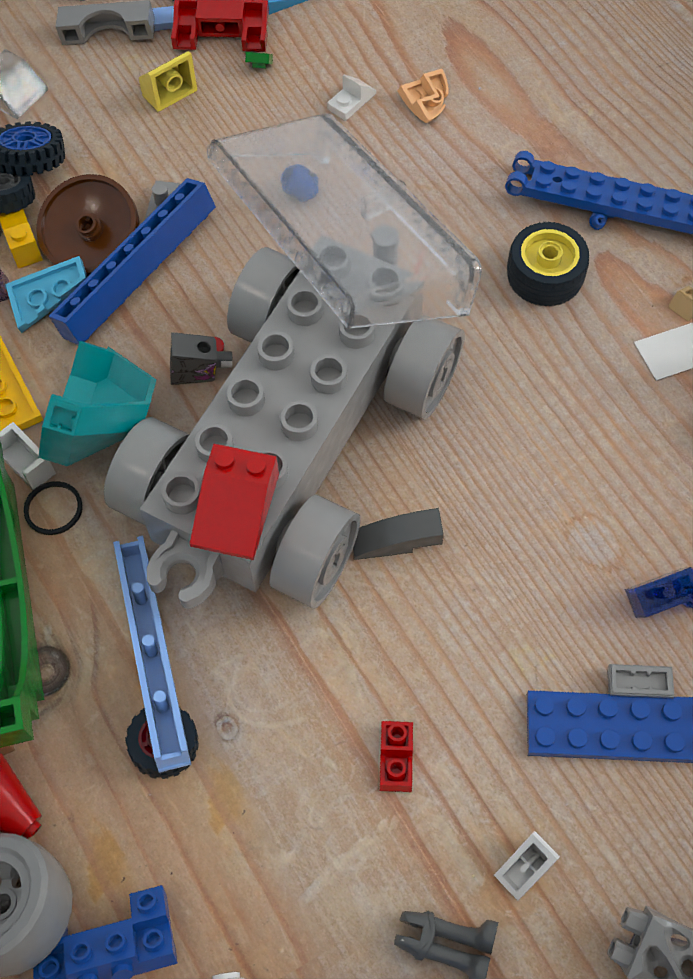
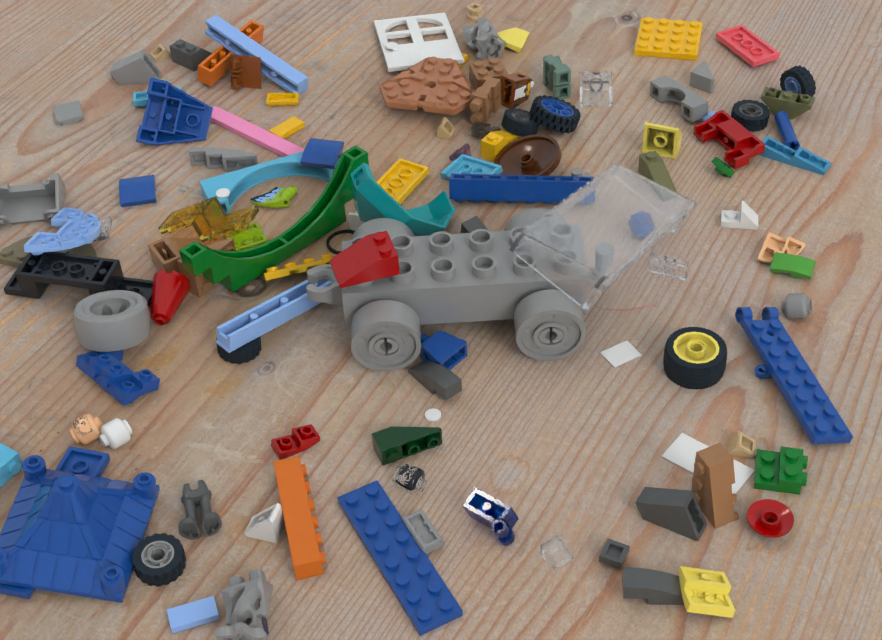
camera: 60 degrees right, 20 degrees down
none -> yellow wing [263,253,334,281]
none -> orange brick [273,456,327,580]
none -> dark green slope [372,426,442,465]
none -> head [392,463,427,496]
none -> blue torso [421,330,467,370]
none -> white piece [425,408,441,422]
none -> white sticker [600,340,641,368]
none -> olive slope [638,151,678,202]
none -> bright green slope [770,253,816,279]
none -> light grey head [781,293,812,319]

